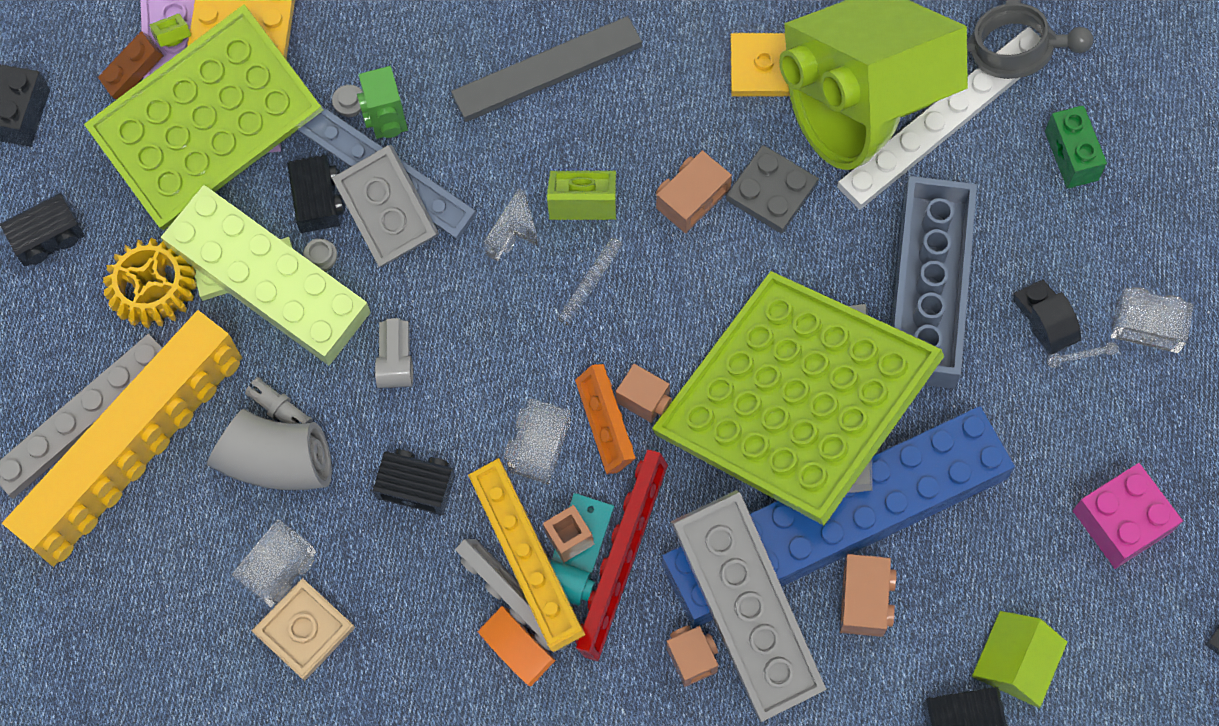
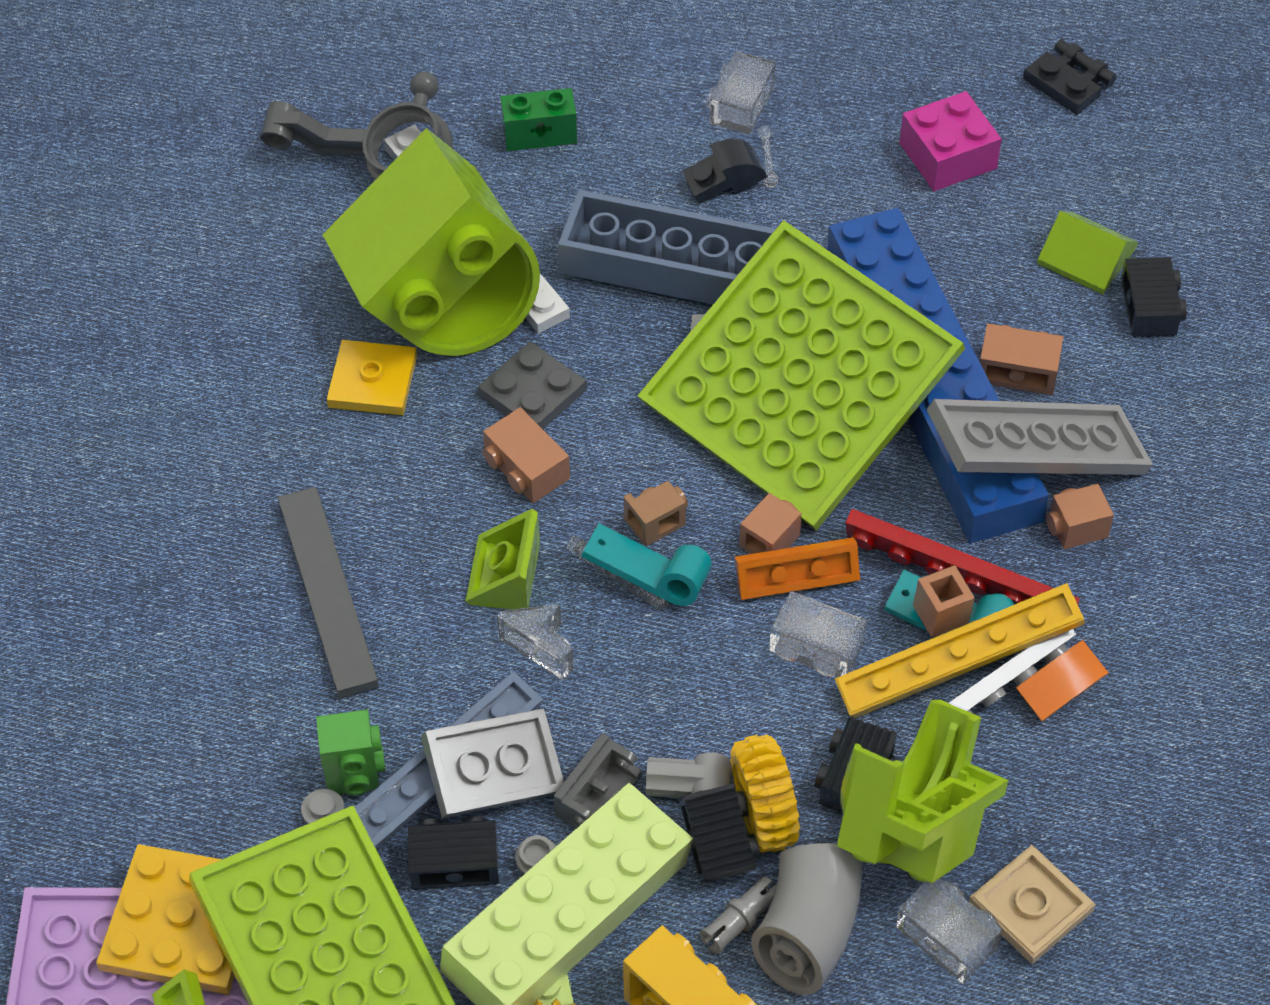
camera: 85 degrees left, 15 degrees down
none -> dark grey hinge [554,733,642,829]
none -> teal door [580,523,712,606]
none -> medium nougat brick [623,481,688,547]
none -> black brick [678,783,760,883]
none -> yellow gear [730,734,800,853]
none -> lime piece [837,700,1008,883]

